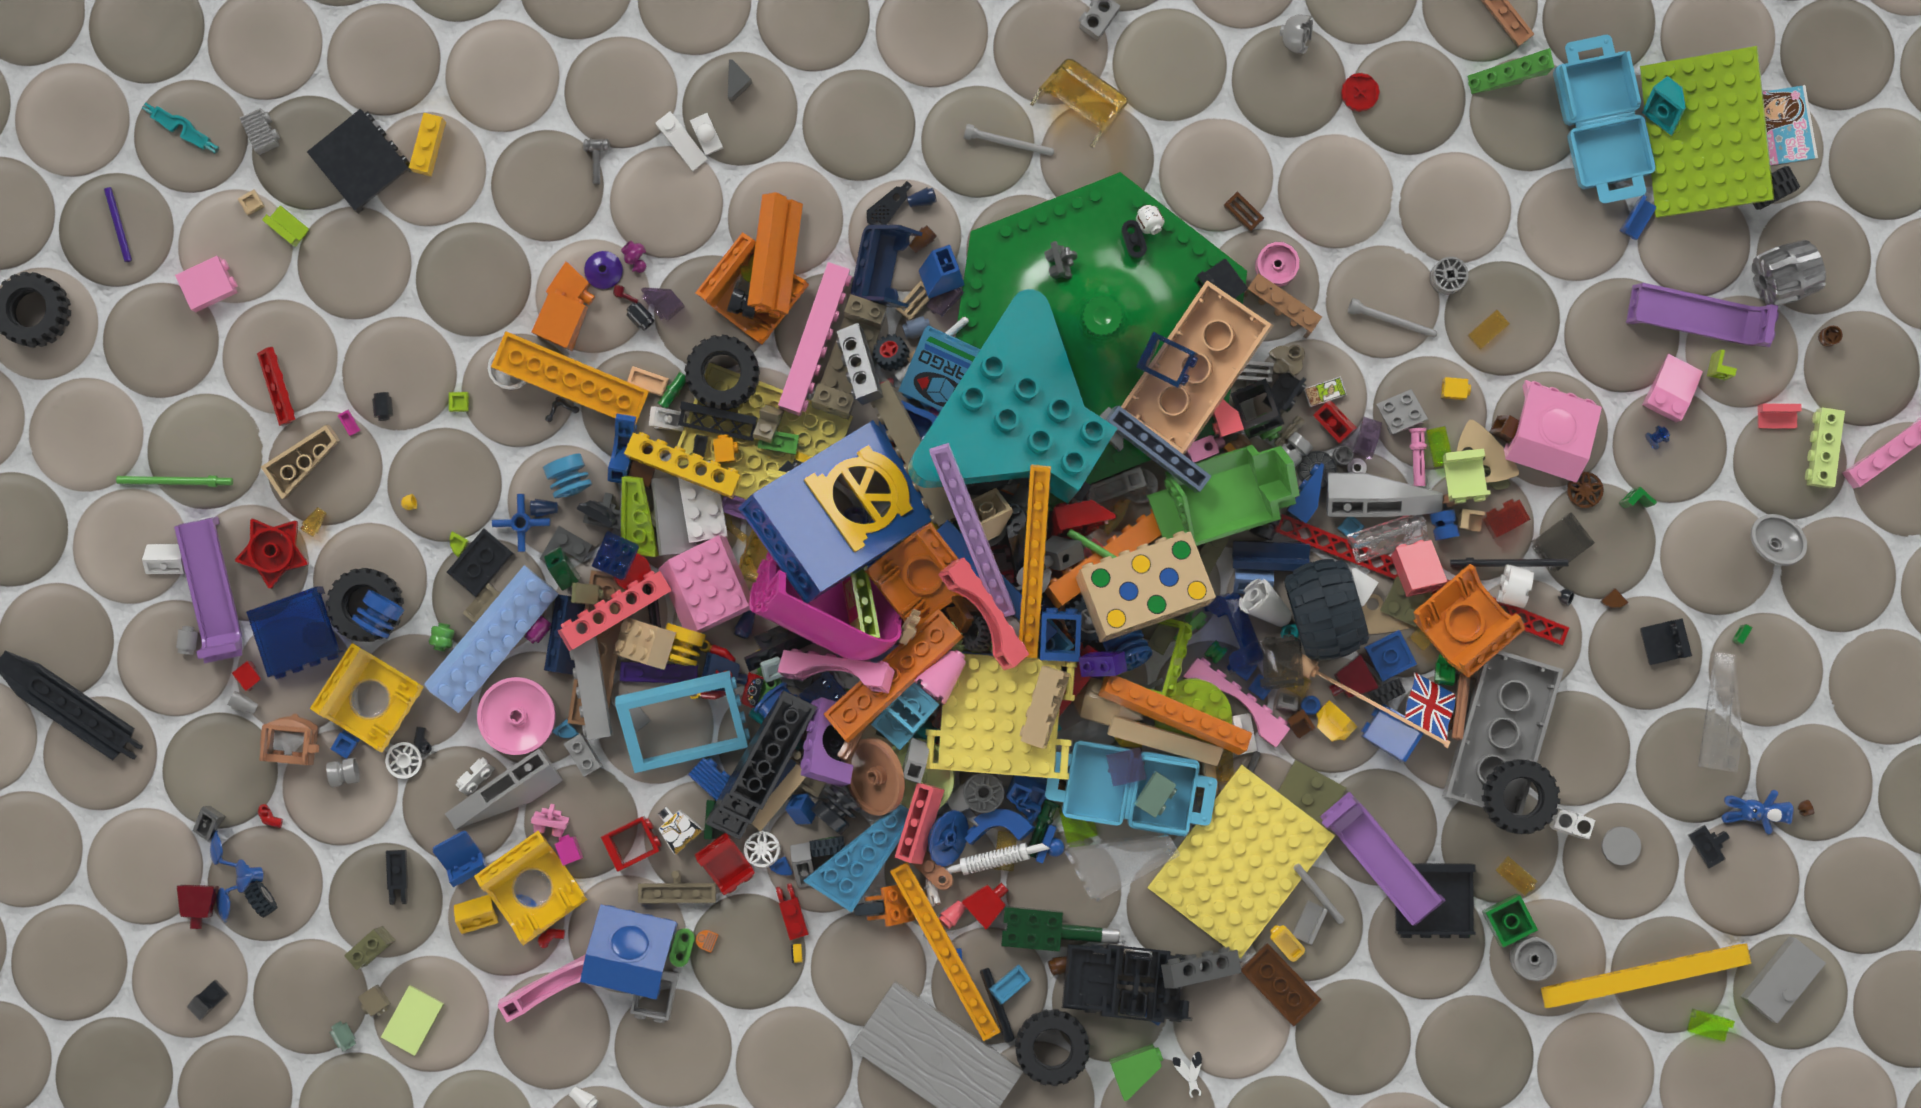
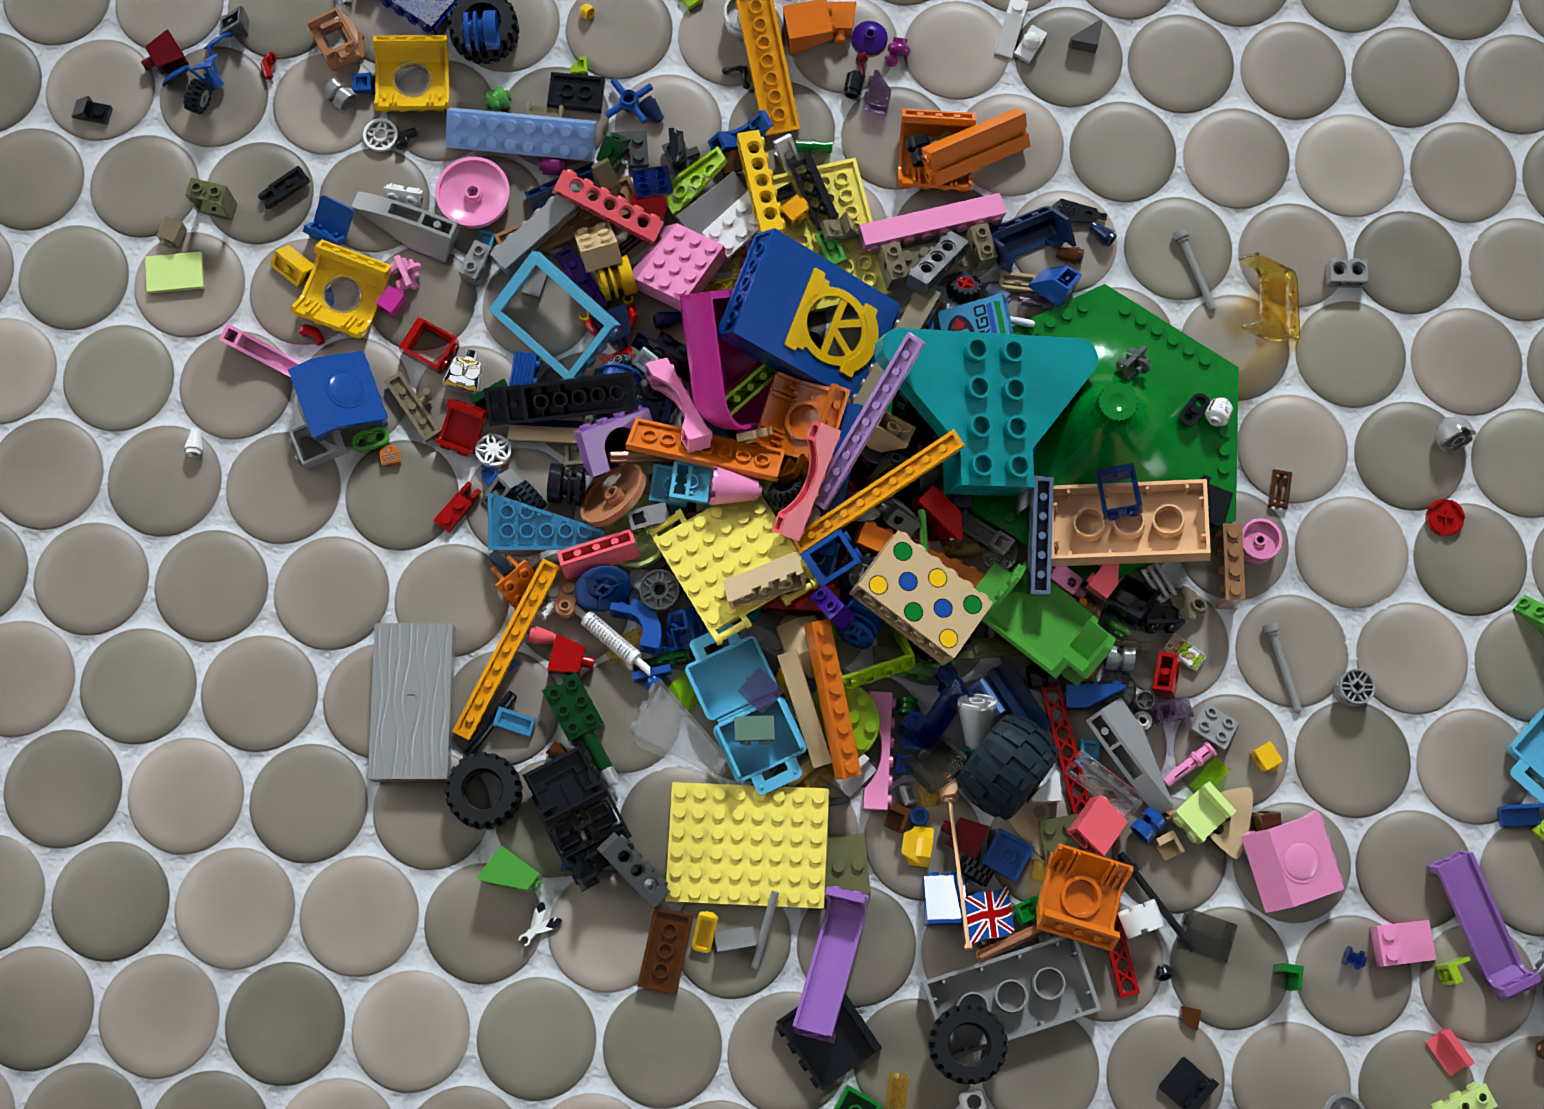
camera: 50 degrees right, 10 degrees down
sand green brick [329,1021,356,1052] -> none
dark azure wheel [543,453,592,499] -> none
light nougat tile [627,366,669,397] -> none
black tyre [685,335,760,410] -> none
blue panel [785,794,816,824] -> none
yellow piece [791,944,802,963] -> none
clear yellow tile [1467,310,1510,349] -> none
clear red brick [1483,498,1531,539] -> none
reddish brown wheel [1567,472,1604,508] -> none

